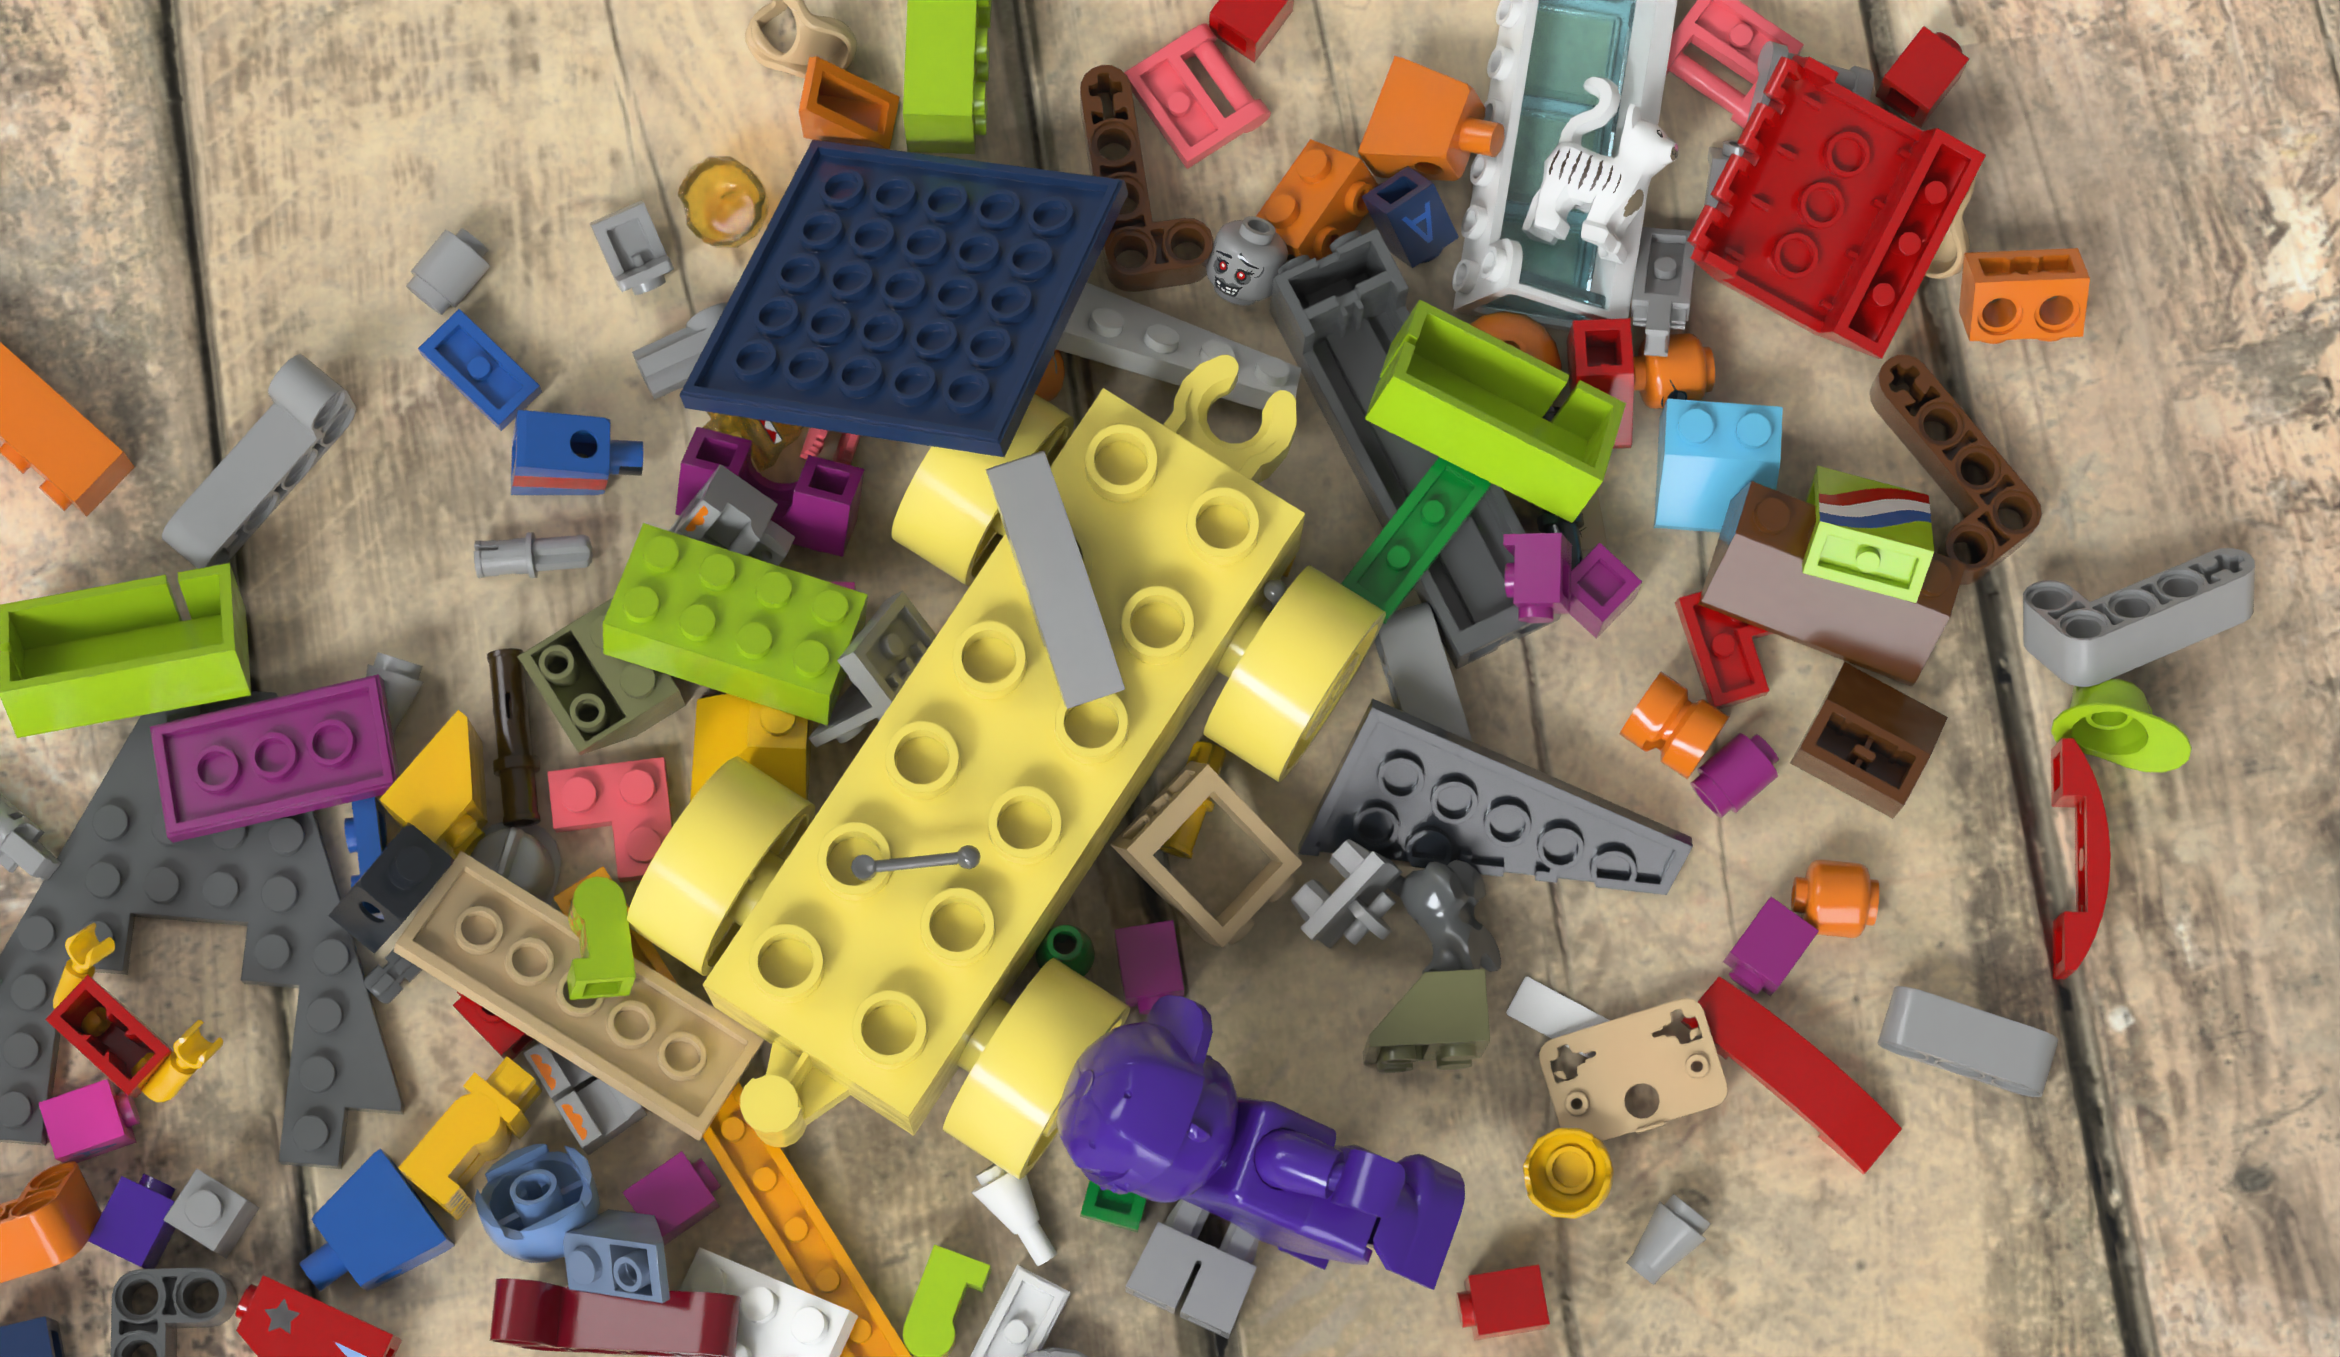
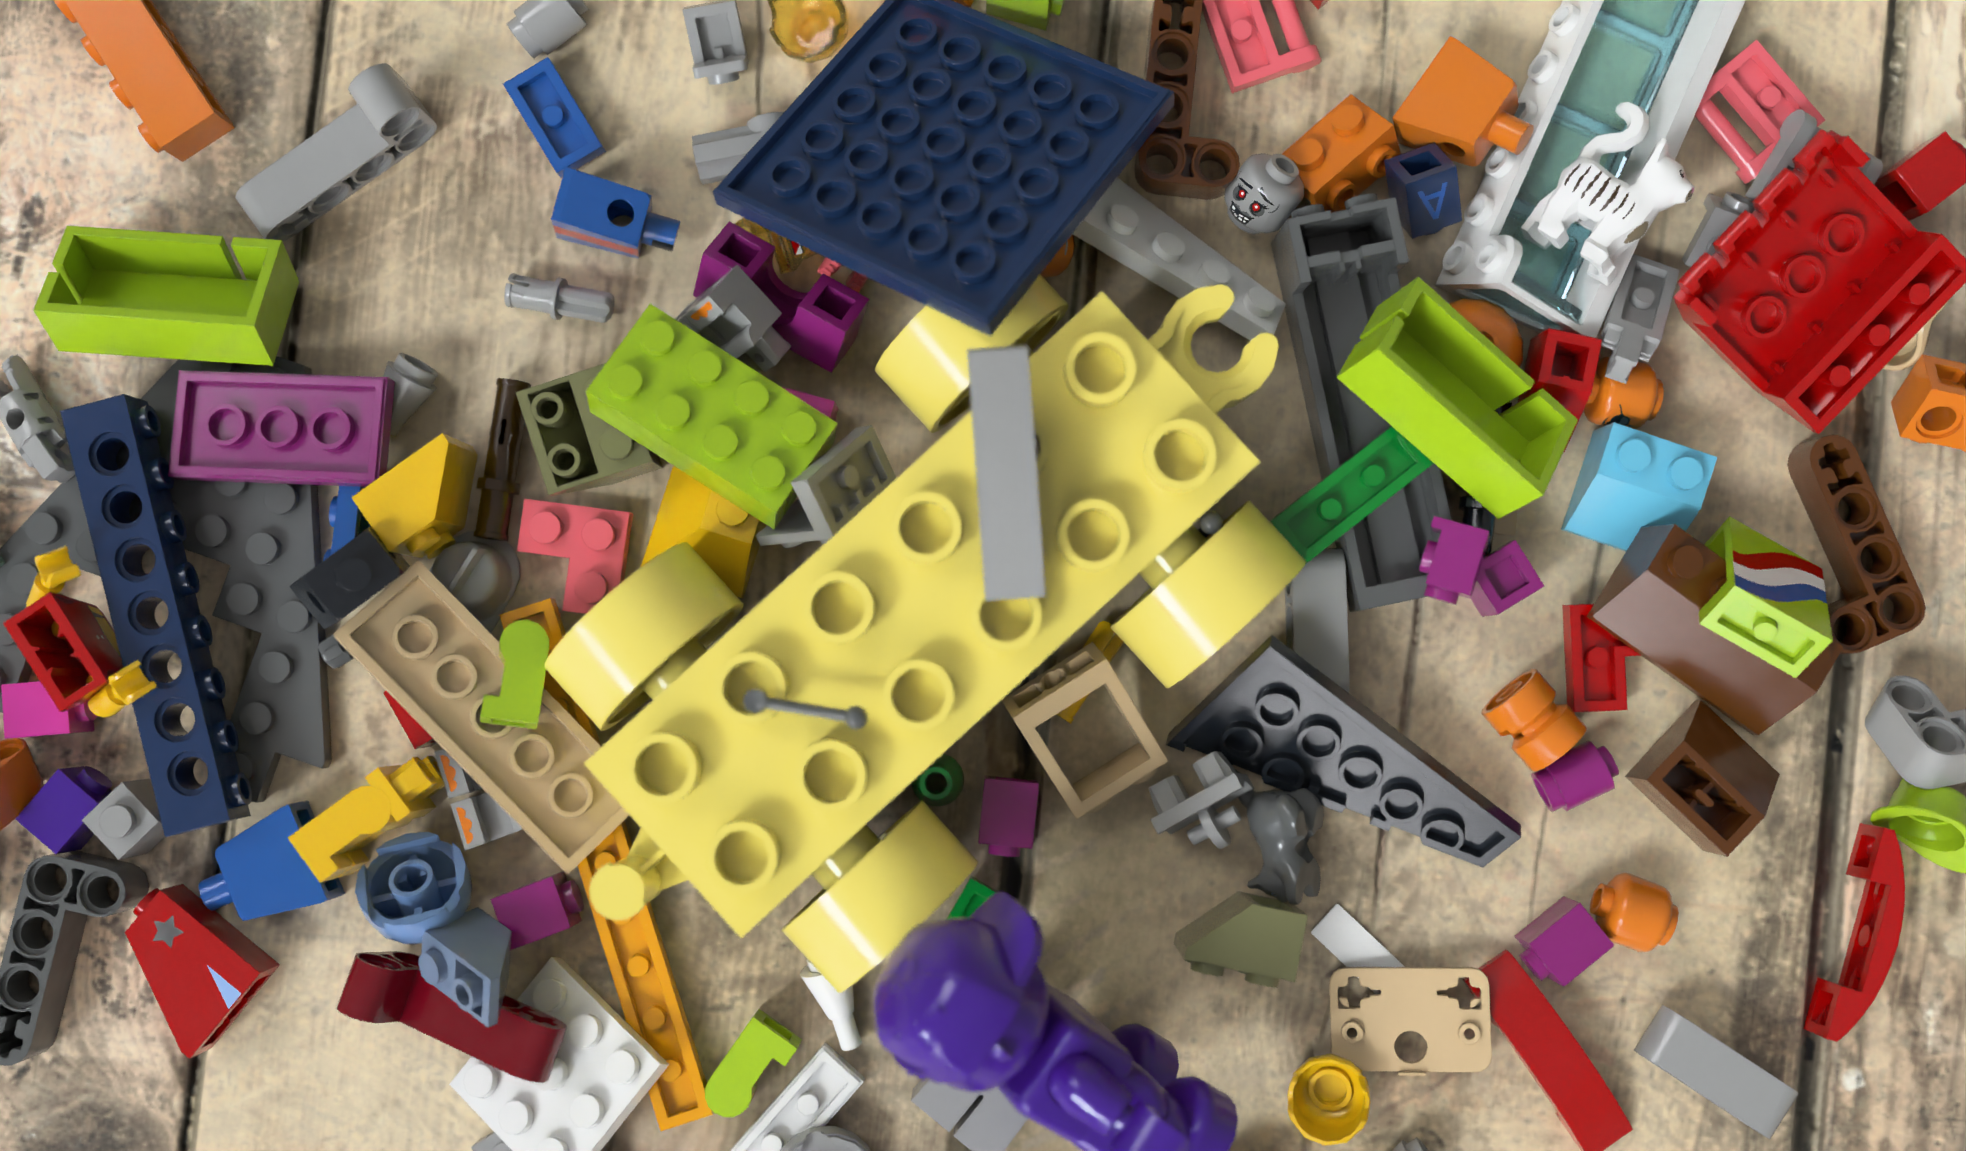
camera: 20 degrees right, 10 degrees up
none -> dark blue brick [60,394,252,837]

